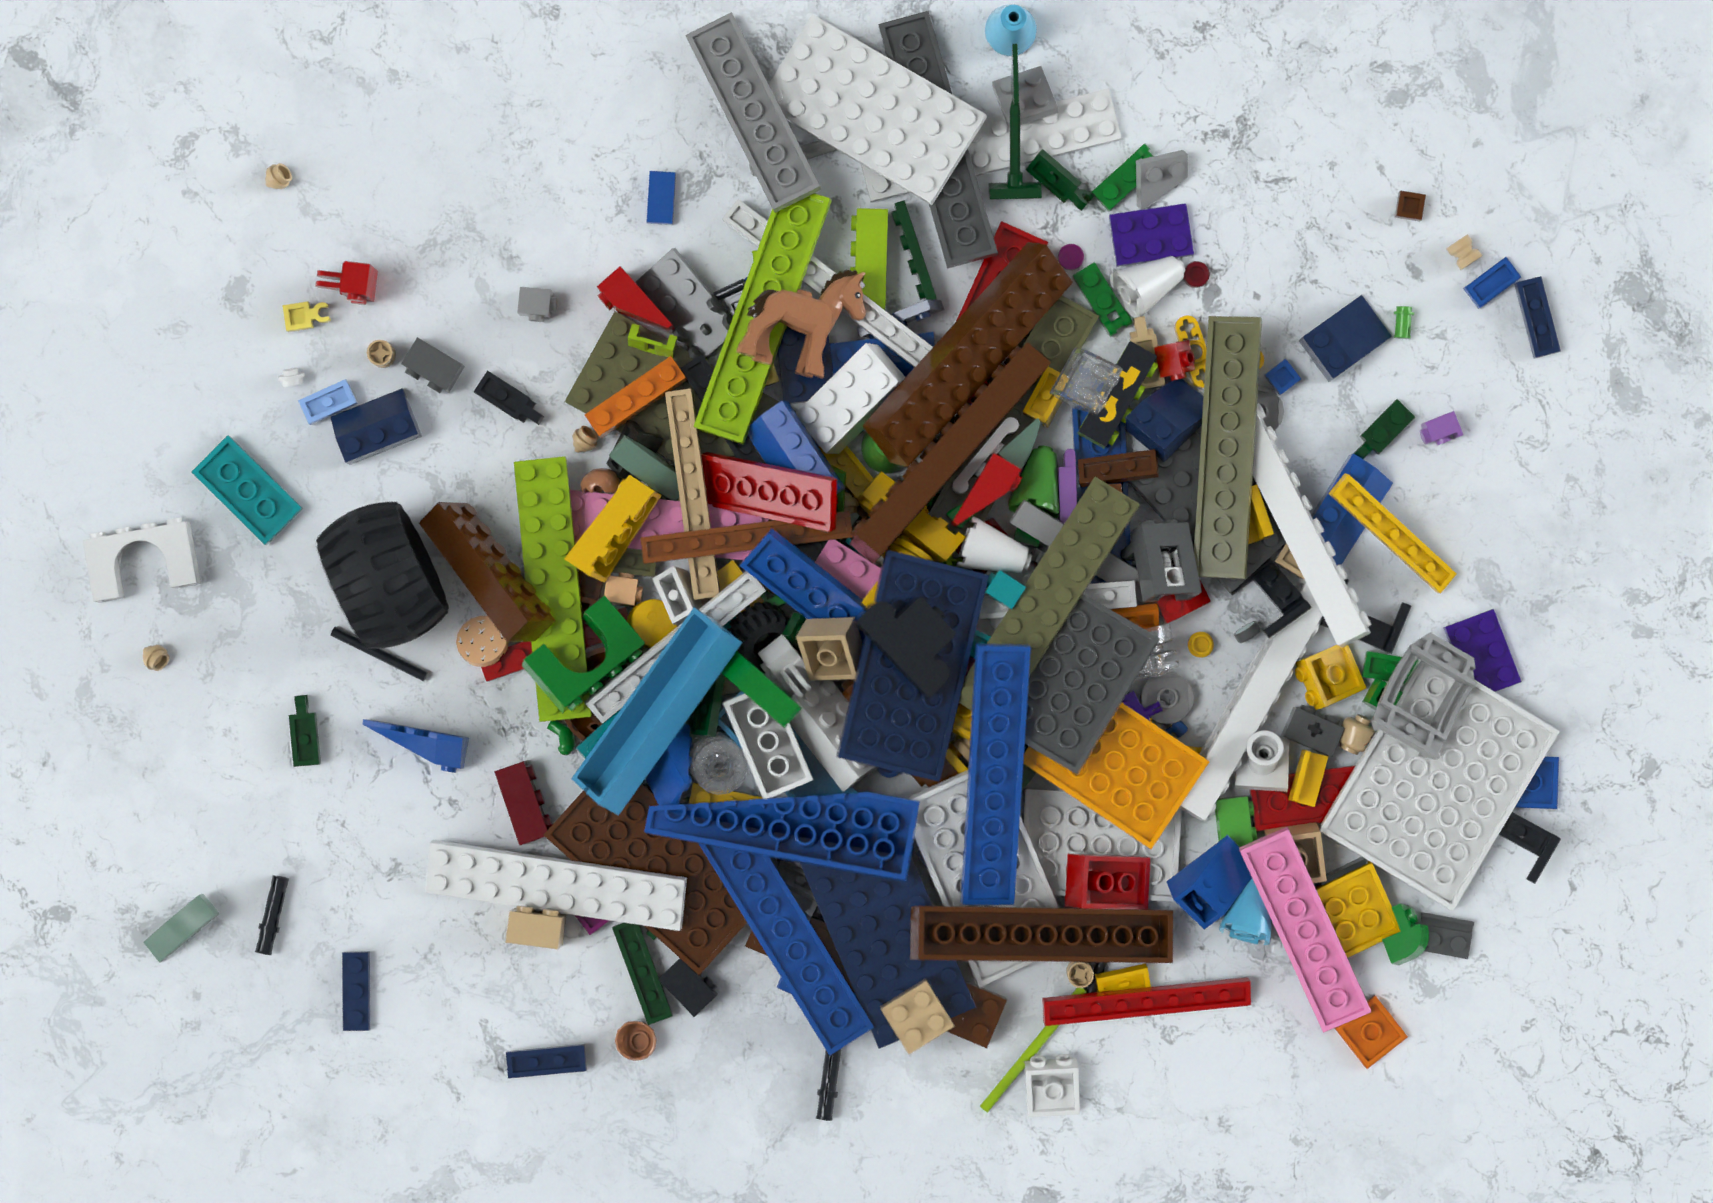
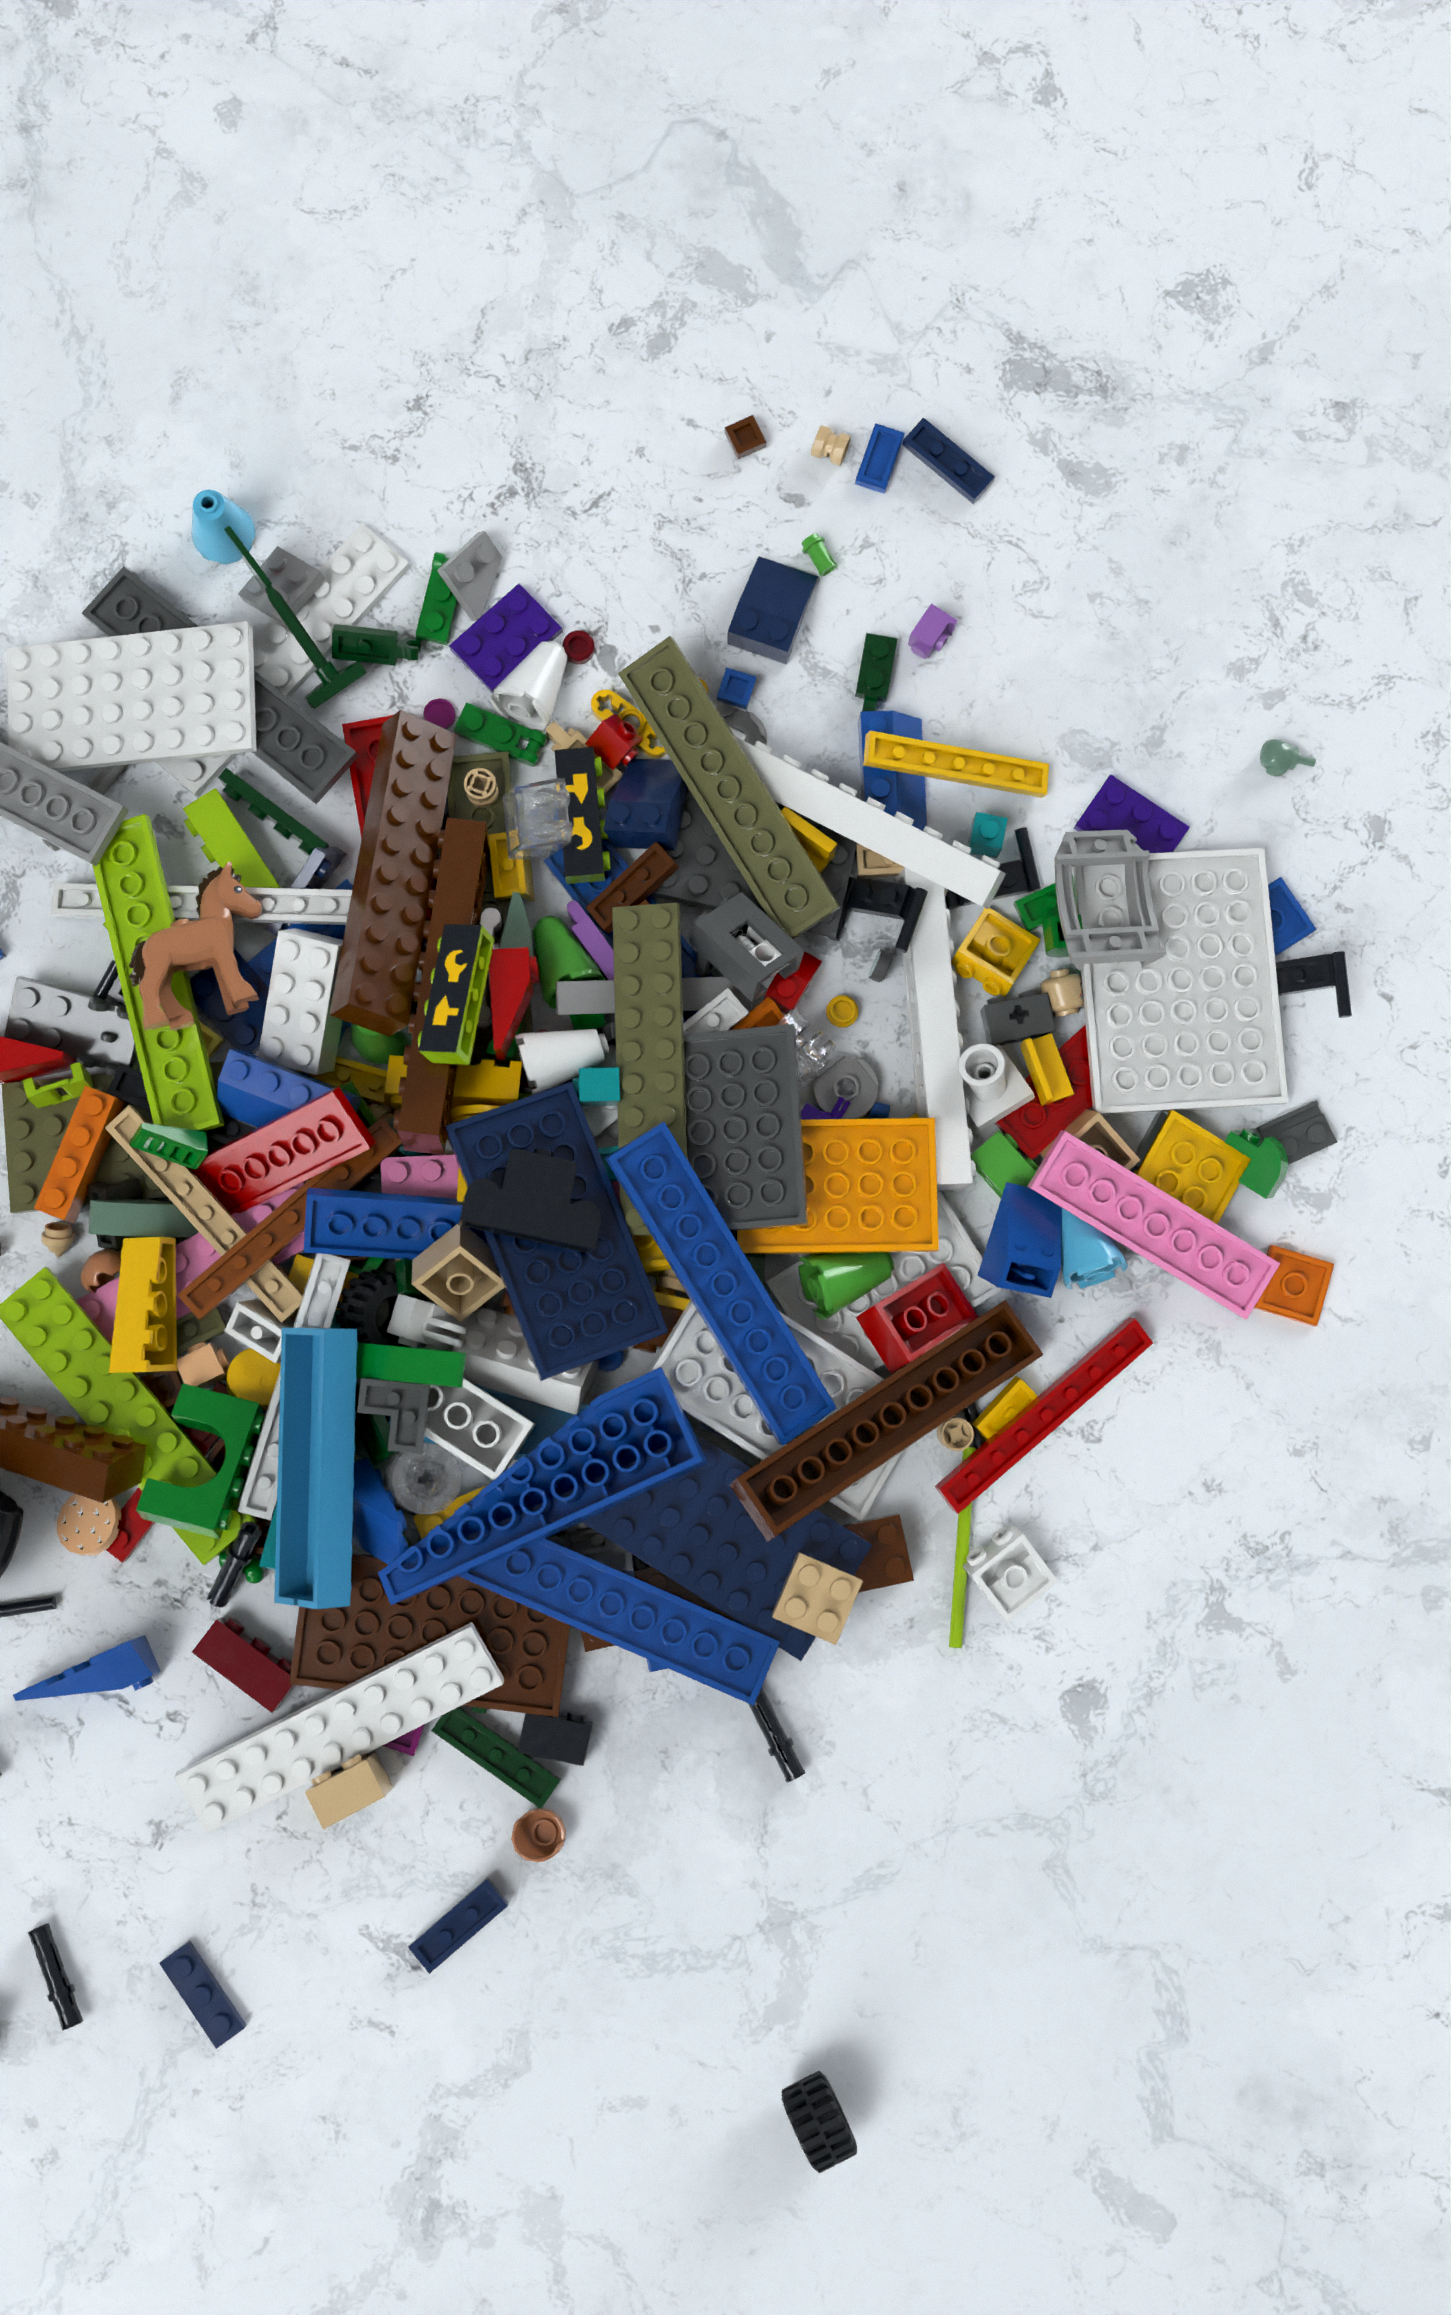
camera: 40 degrees left, 5 degrees down
none -> green slope [130,1123,208,1169]
none -> black pin [207,1522,262,1608]
none -> dark grey plate [357,1378,431,1454]
none -> brick [418,924,494,1065]
none -> tan wheel [464,768,499,808]
none -> bright green cone [798,1252,894,1319]
none -> teal brick [967,812,1008,858]
none -> sand green piece [1260,739,1316,777]

